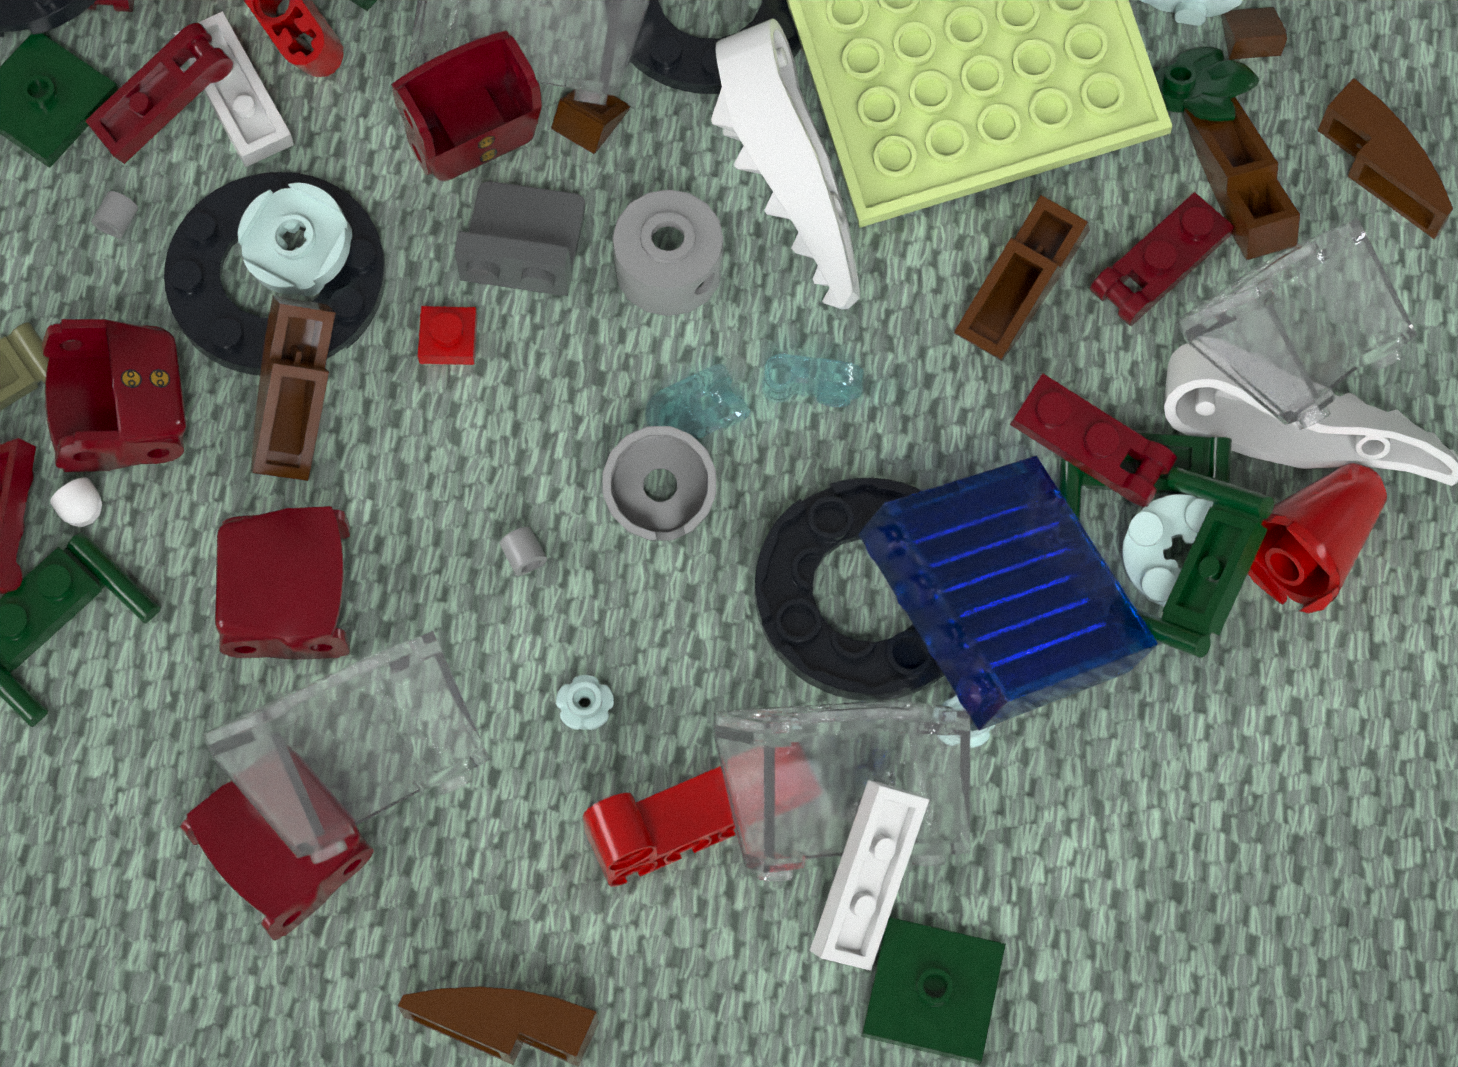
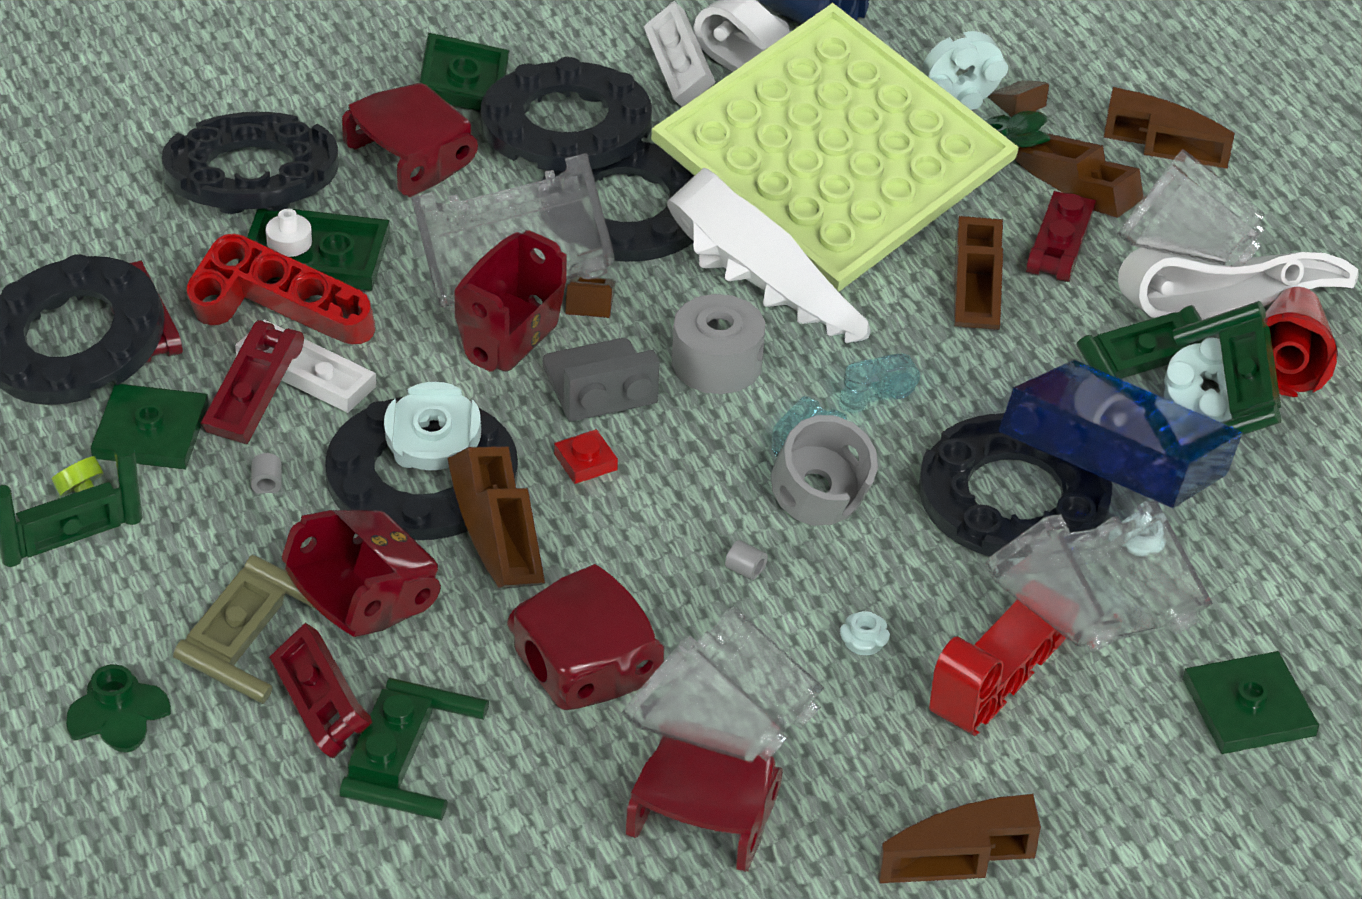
camera: 30 degrees left, 25 degrees down
white hinge [50,477,102,527] -> none
white plate [810,780,929,971] -> none
dark red plate [1009,373,1177,507] -> none

